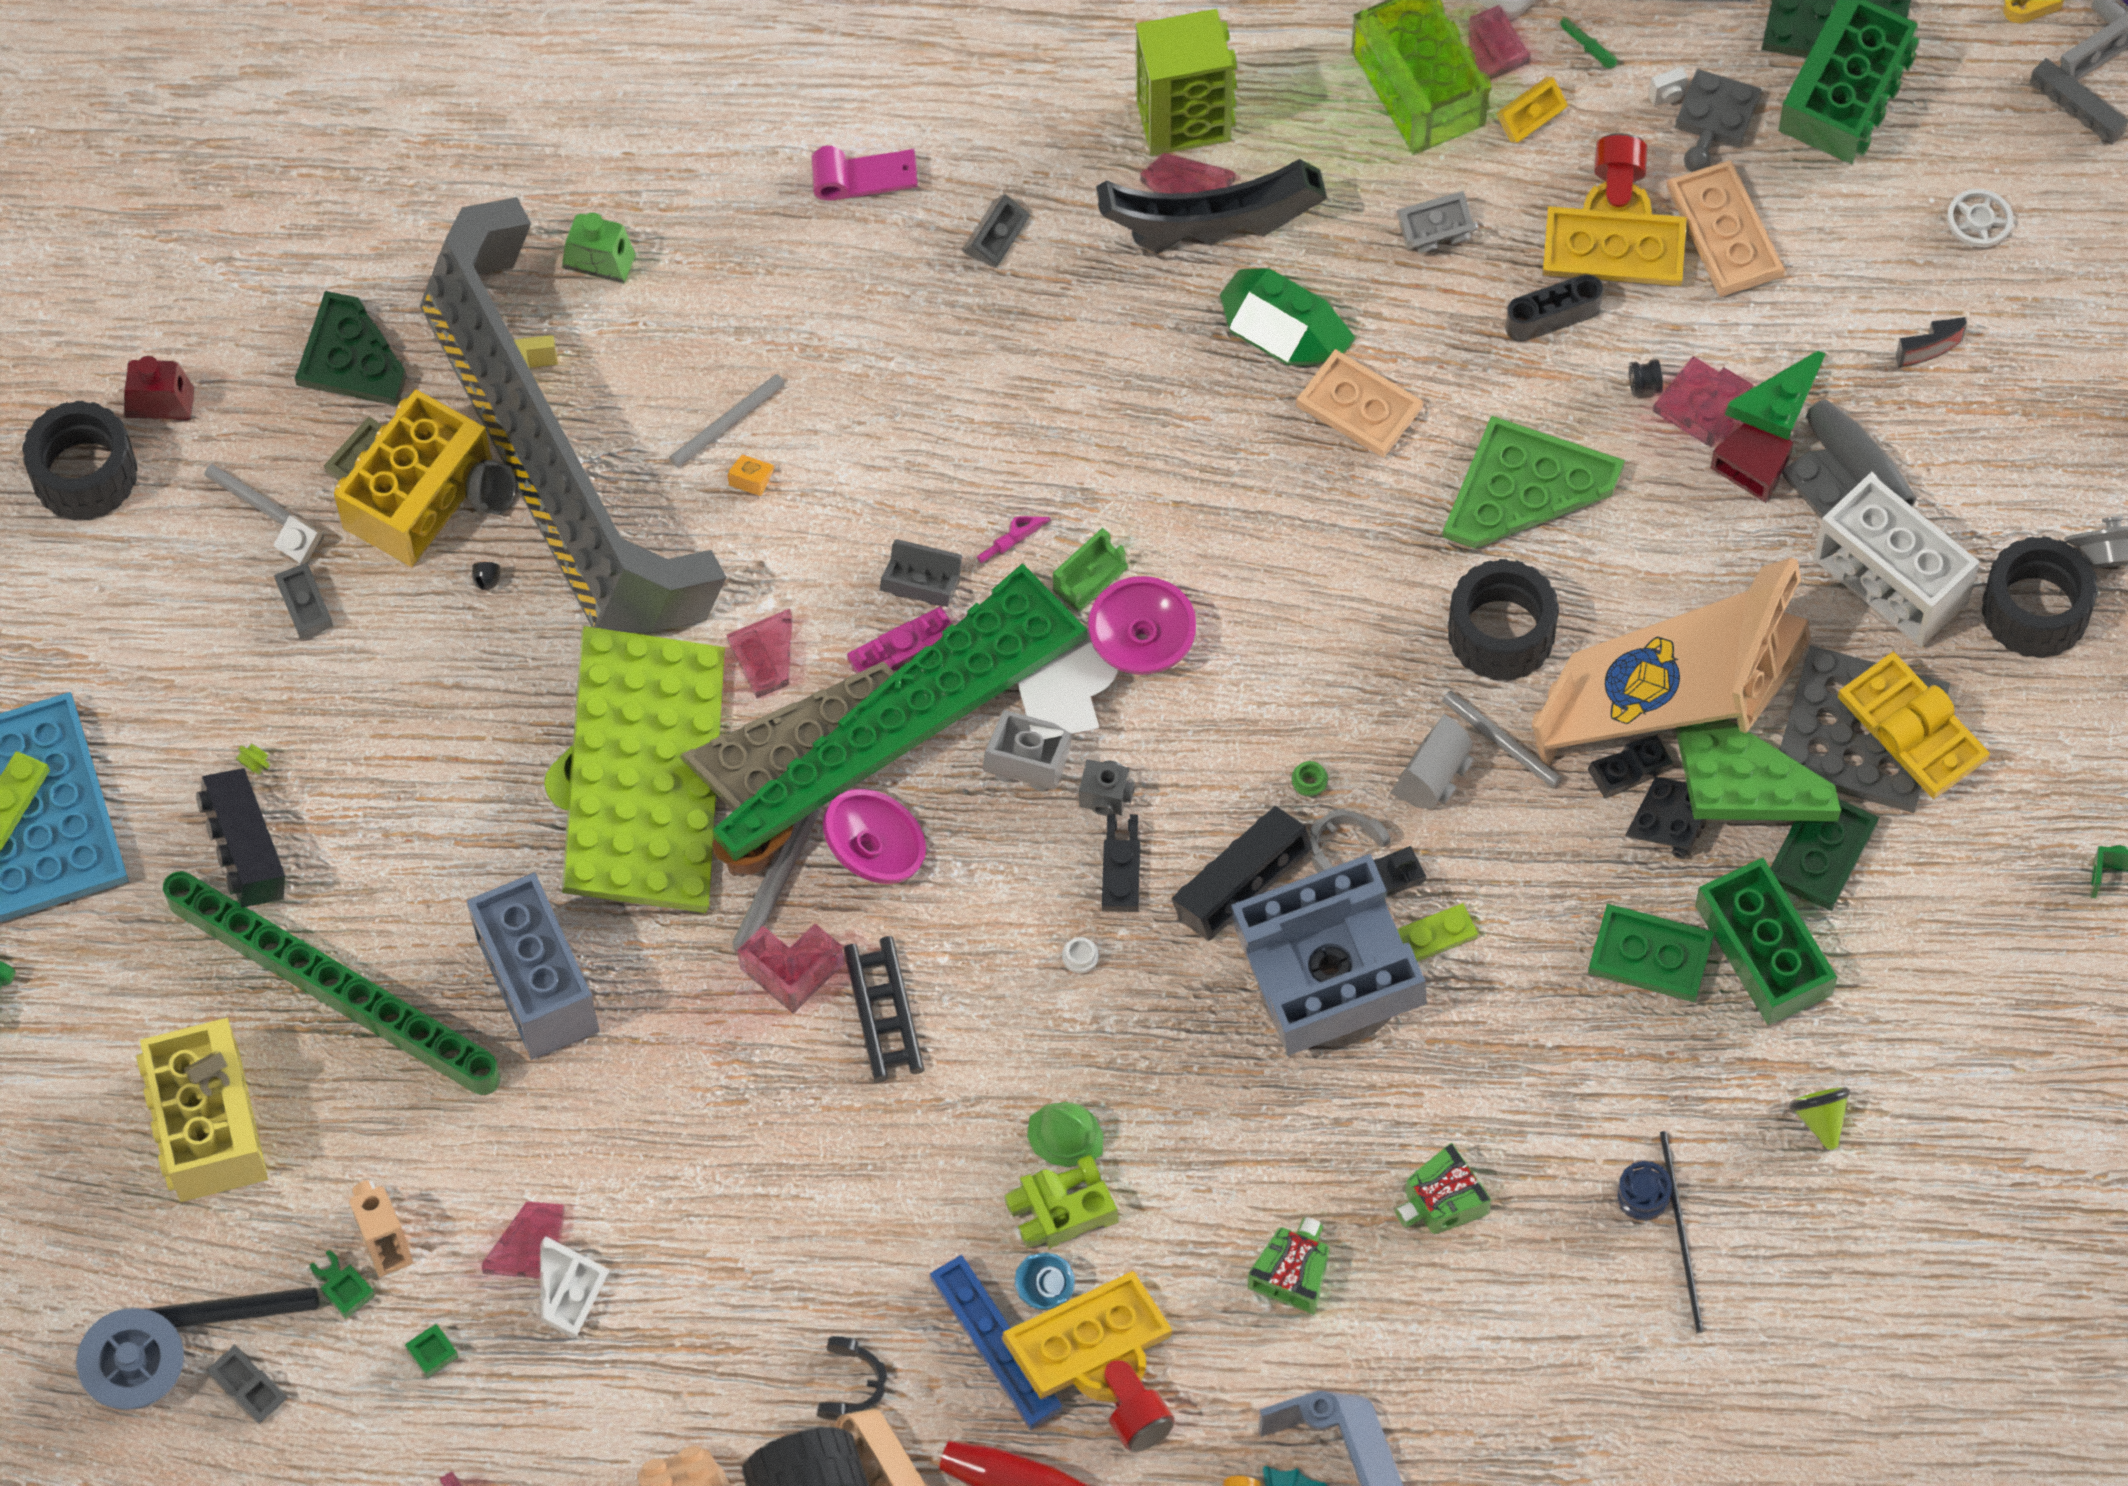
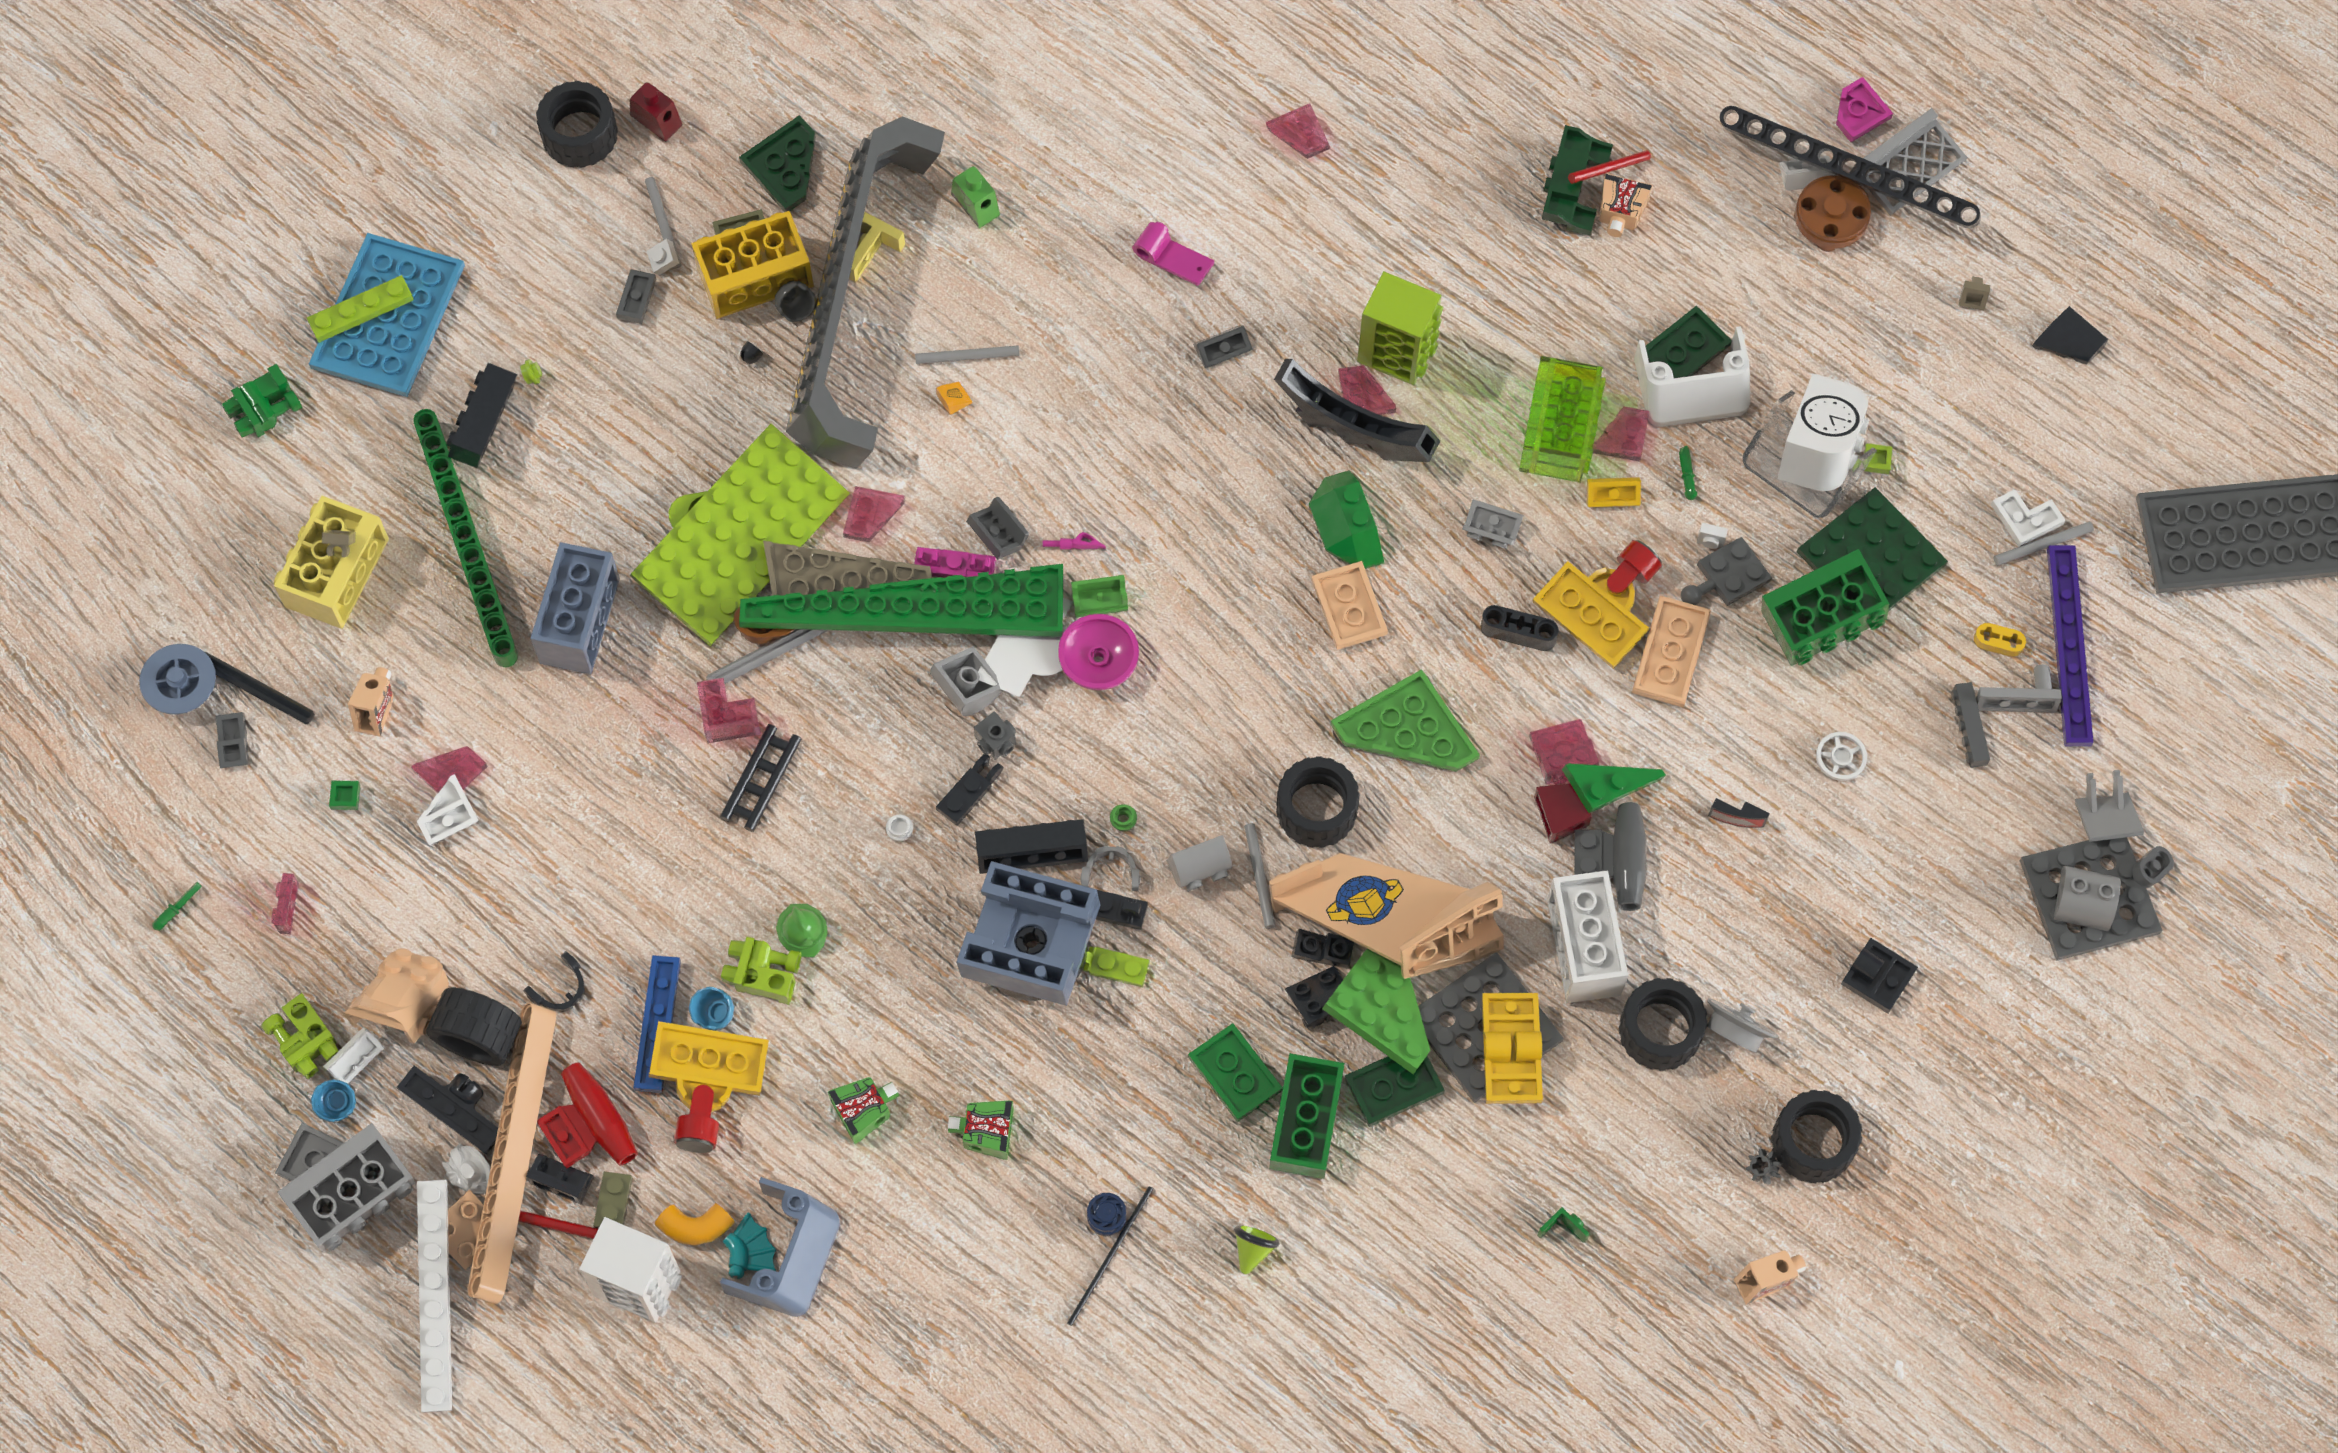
camera: 35 degrees right, 5 degrees up
green plate [310,1250,375,1320] -> none
dark pink dish [823,789,926,884] -> none
black wheel [1628,359,1663,397] -> none

